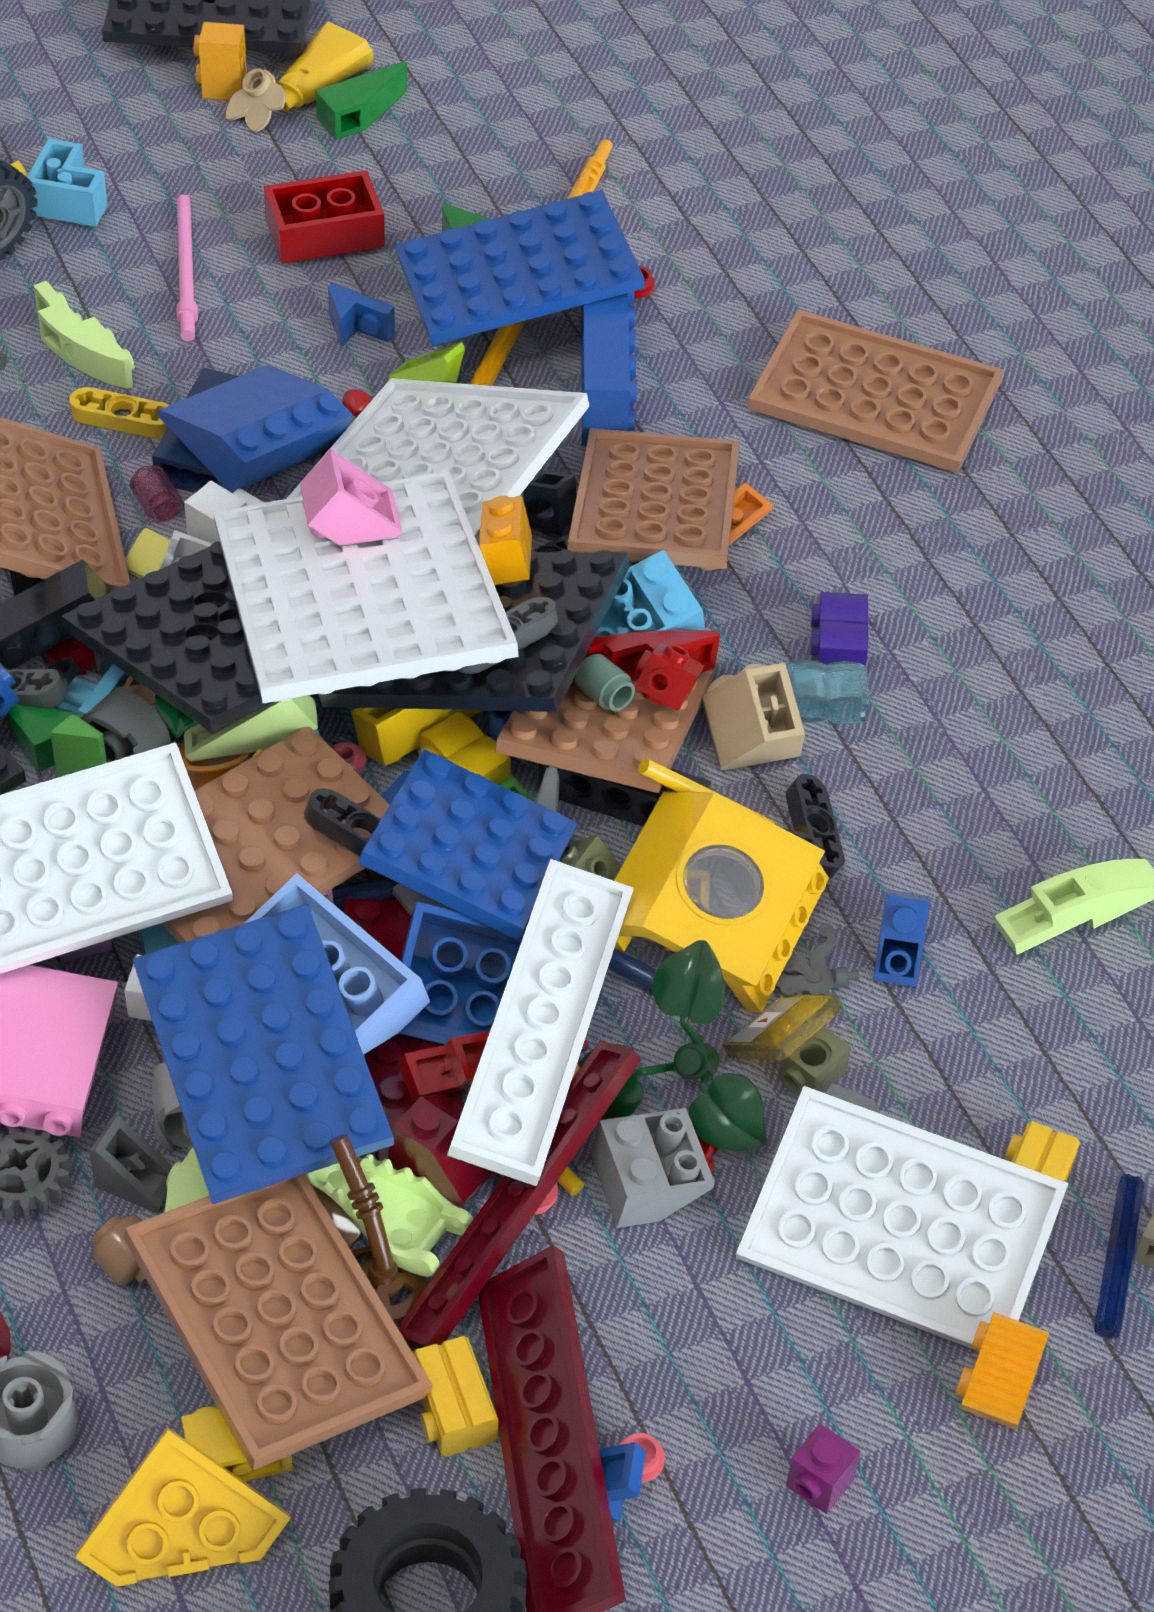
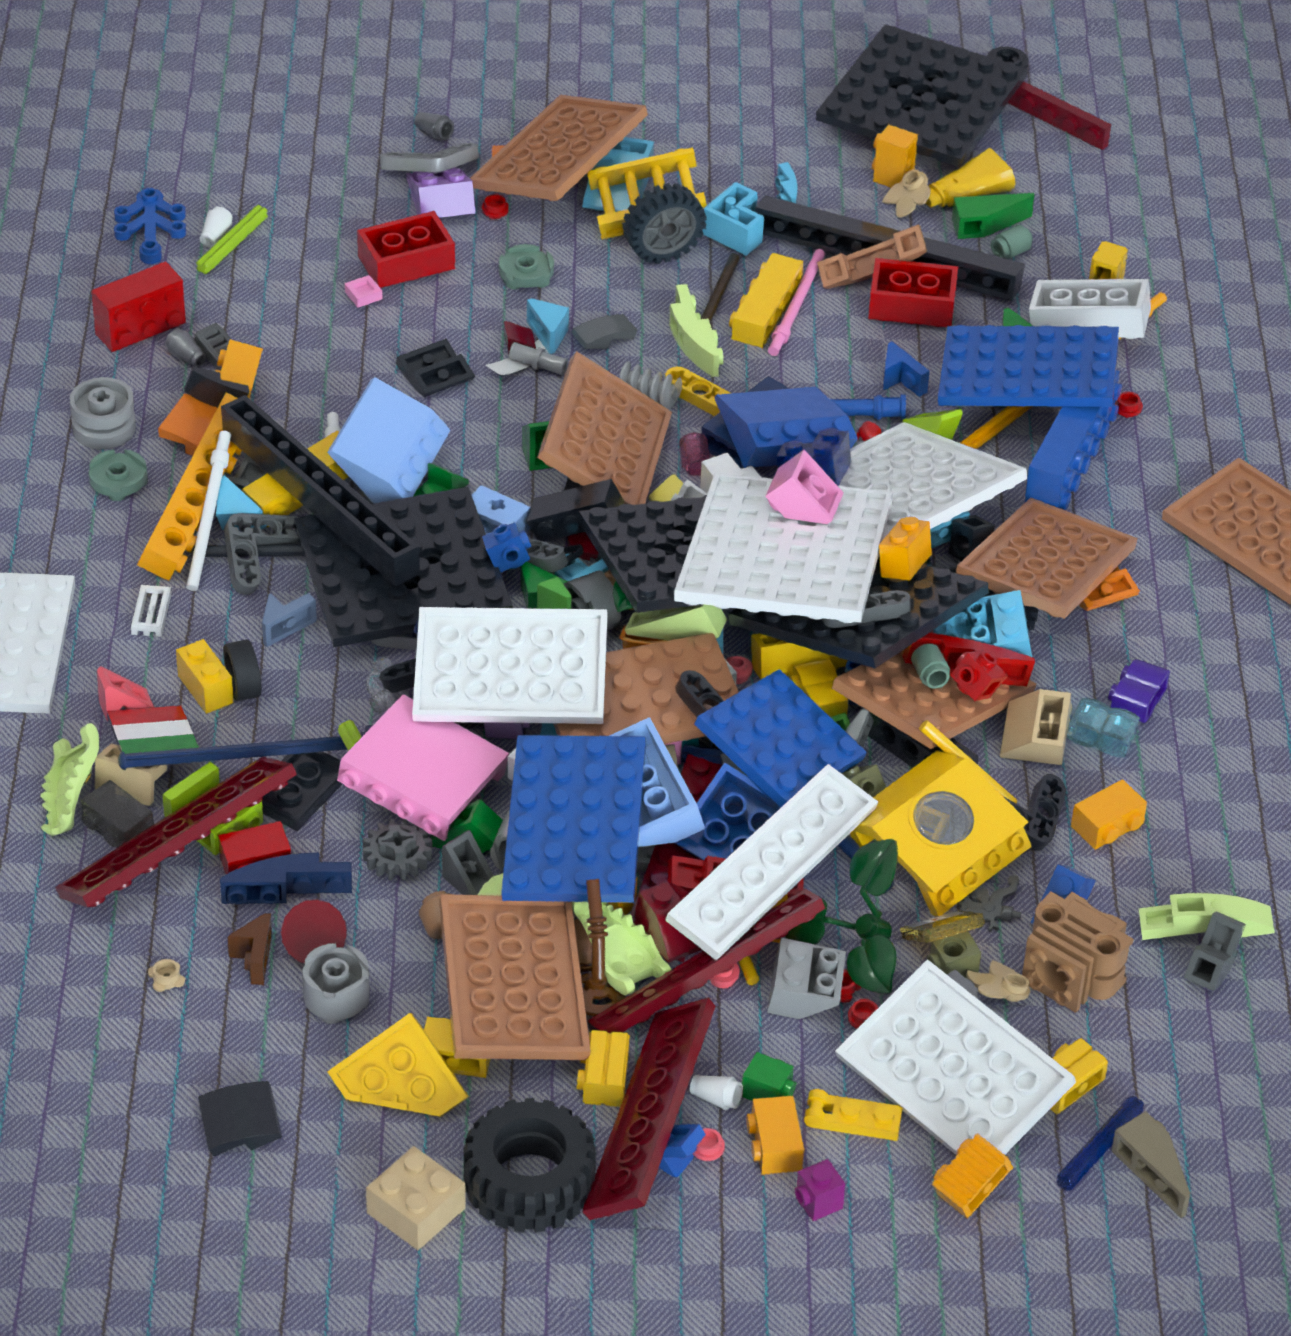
camera: 25 degrees right, 5 degrees down
none -> green slope [430,799,503,853]
none -> light grey piece [619,361,682,410]
none -> white cone [690,1075,743,1110]
none -> dark brown bar [701,253,740,323]
none -> yellow brick [729,253,803,348]
none -> green brick [742,1052,796,1101]
none -> light orange brick [746,1096,804,1175]
none -> black brick [755,196,1025,301]
none -> medium azure slope [775,162,797,203]
none -> clear blue brick [776,428,852,486]
none -> yellow plate [804,1089,903,1141]
none -> nougat slope [817,224,927,289]
none -> blue pin [830,394,906,420]
none -> red plate [848,999,878,1029]
none -> tan plate [966,960,1030,1002]
none -> sand green brick [991,225,1033,259]
none -> medium nougat piece [1022,892,1134,1013]
none -> white brick [1029,279,1151,339]
none -> light orange brick [1071,779,1147,850]
none -> yellow brick [1089,241,1128,280]
none -> dark grey brick [1184,911,1246,991]

